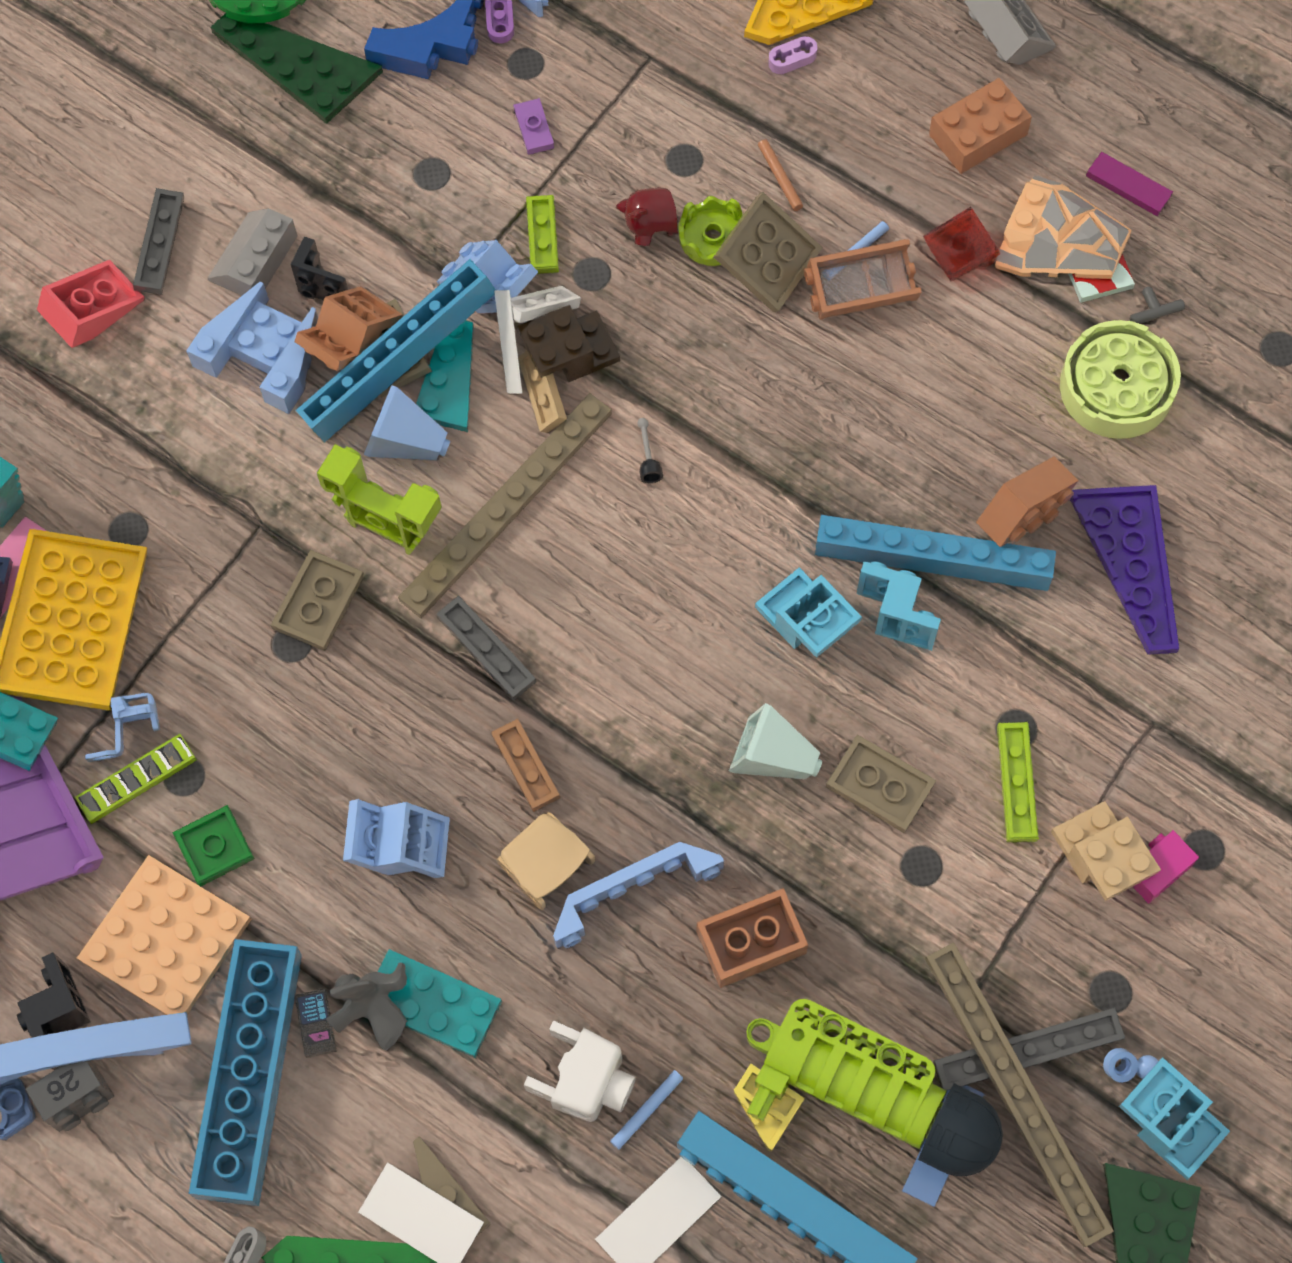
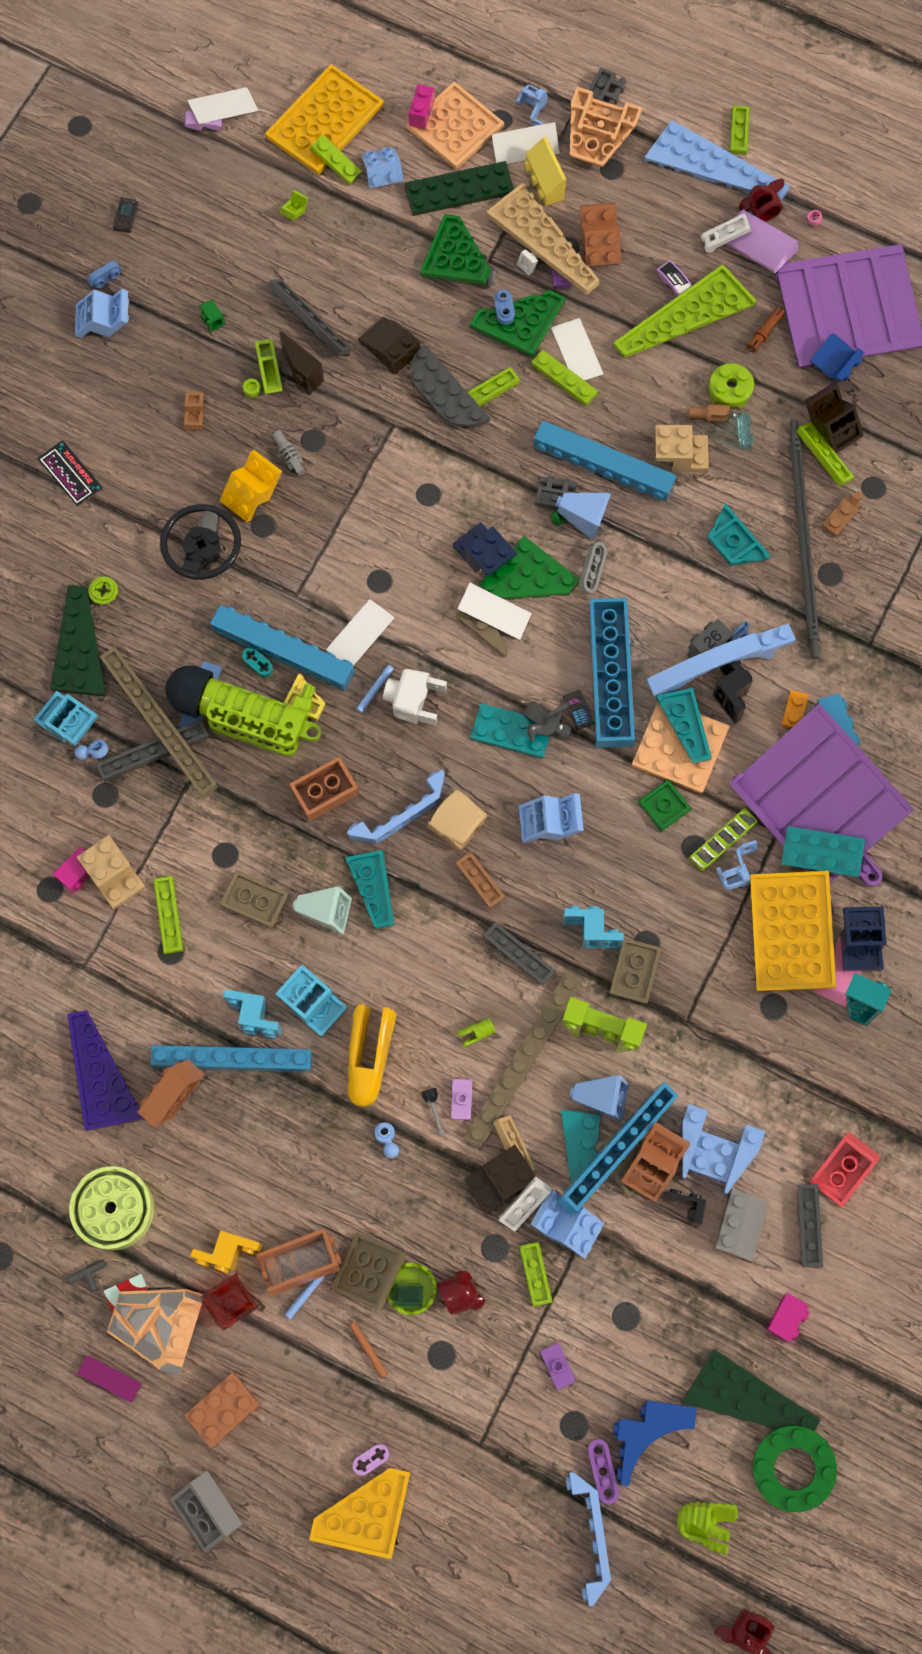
camera: 170 degrees right, 5 degrees up
white sticker [494,290,522,394] -> none
none -> yellow bracket [190,1231,263,1273]
none -> teal beam [242,647,273,678]
none -> teal wing [345,850,395,929]
none -> yellow piece [347,1004,397,1107]
none -> light blue plate [375,1122,399,1159]
none -> clear green brick [391,1283,423,1307]
none -> lavender plate [451,1079,472,1120]
none -> lime hinge [457,1017,496,1048]
none -> medium azure bracket [563,906,624,949]
none -> teal wing [656,688,712,764]
none -> dark pink brick [765,1293,809,1343]

